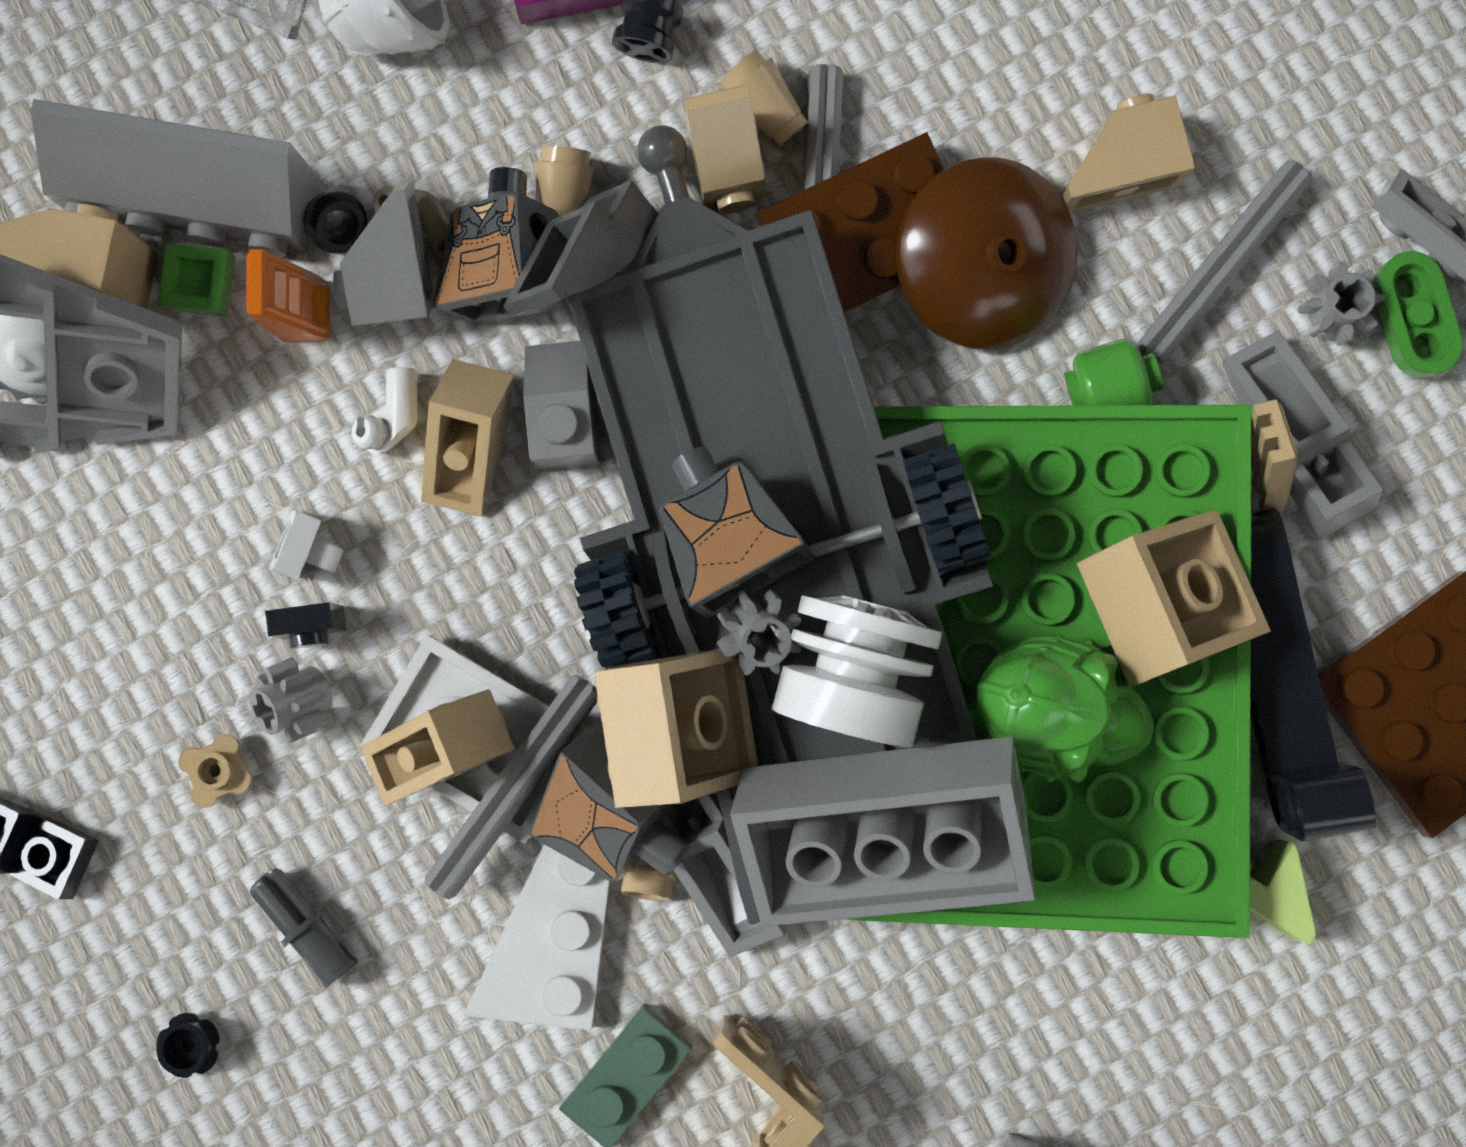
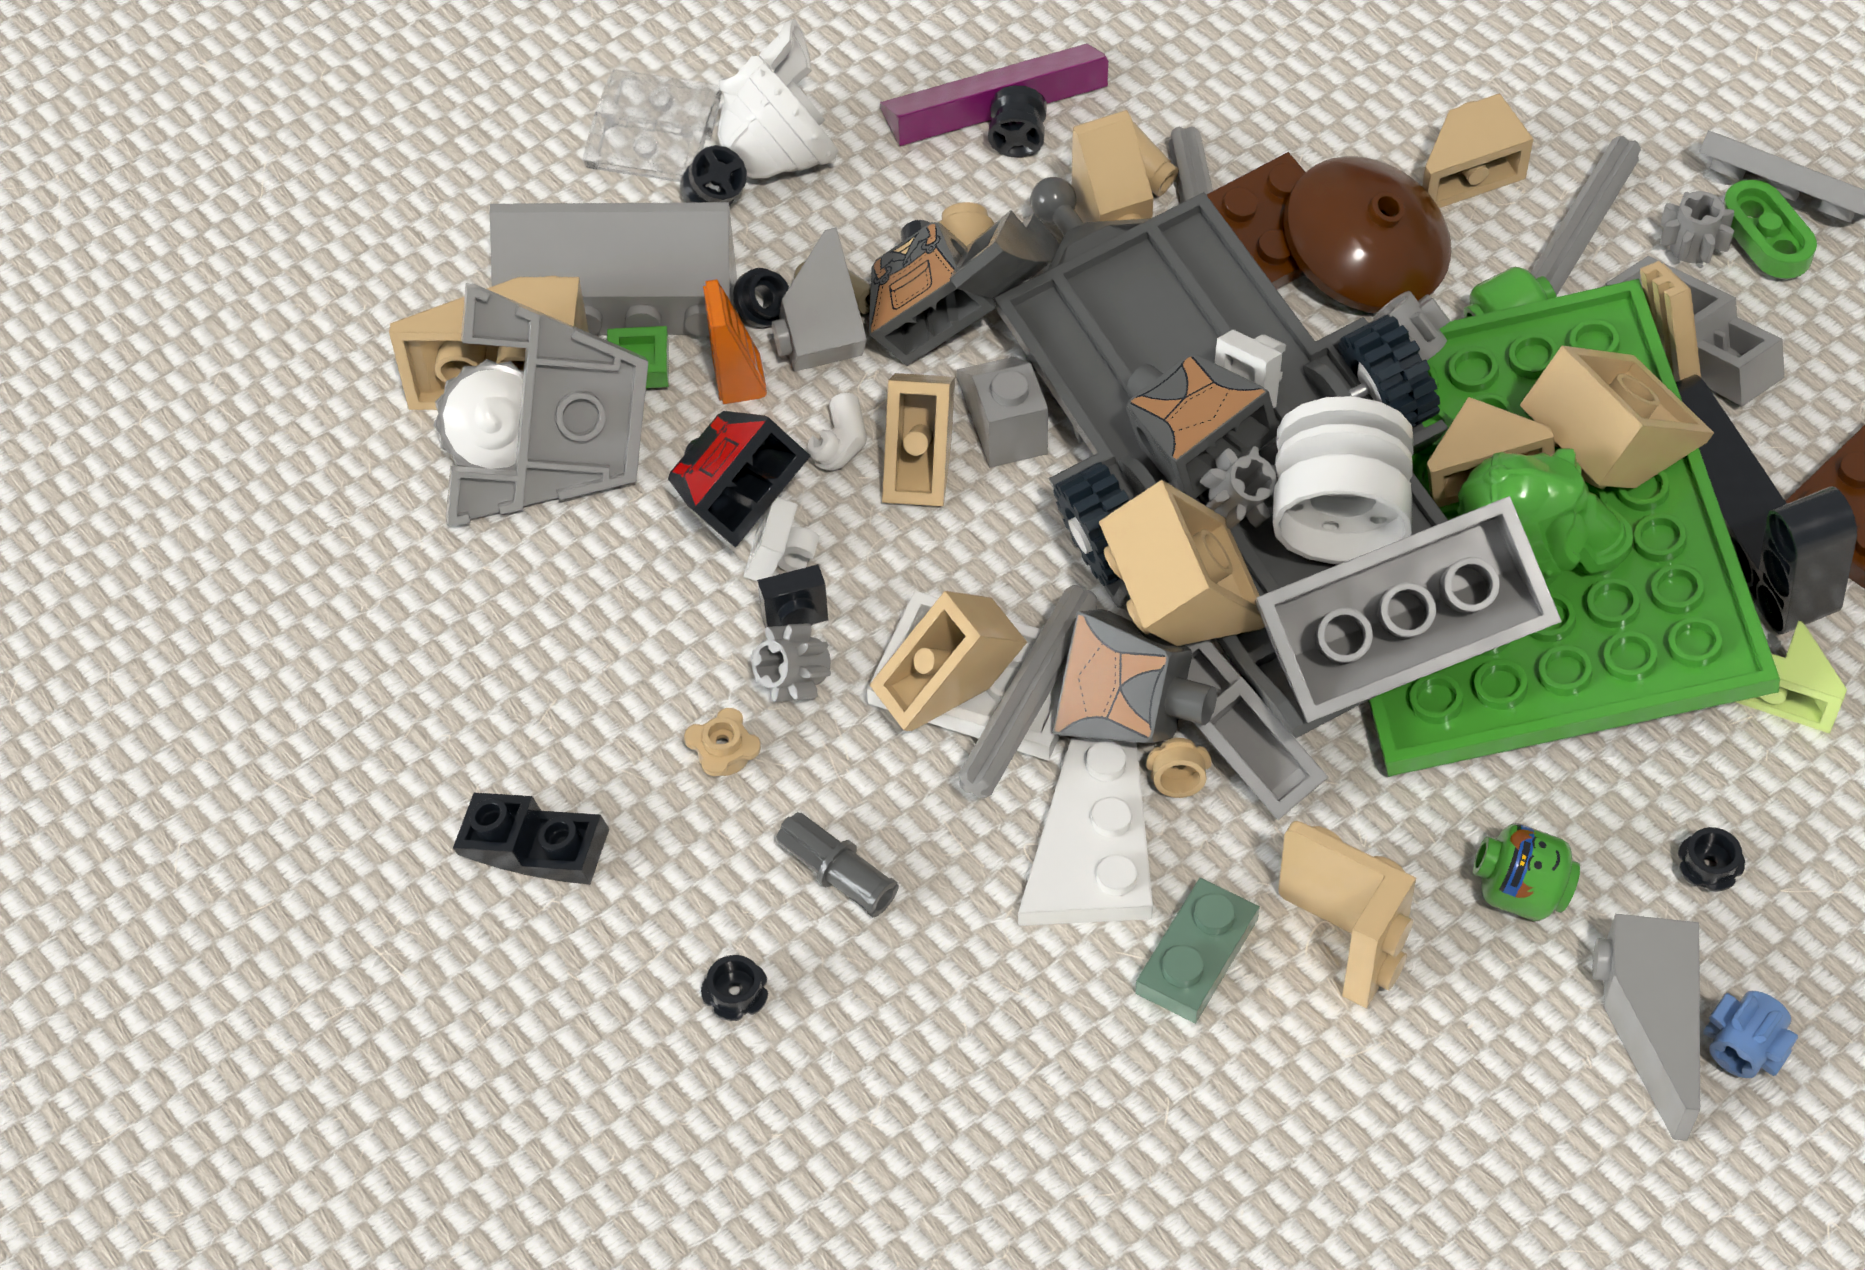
camera: 15 degrees left, 30 degrees down
none -> black torso [668,411,811,548]
none -> black wheel [680,145,747,207]
none -> white tile [1215,330,1286,408]
none -> light grey gear [1373,291,1450,360]
none -> tan slope [1427,397,1555,507]
none -> bright green head [1473,823,1580,921]
none -> black plate [1678,827,1745,892]

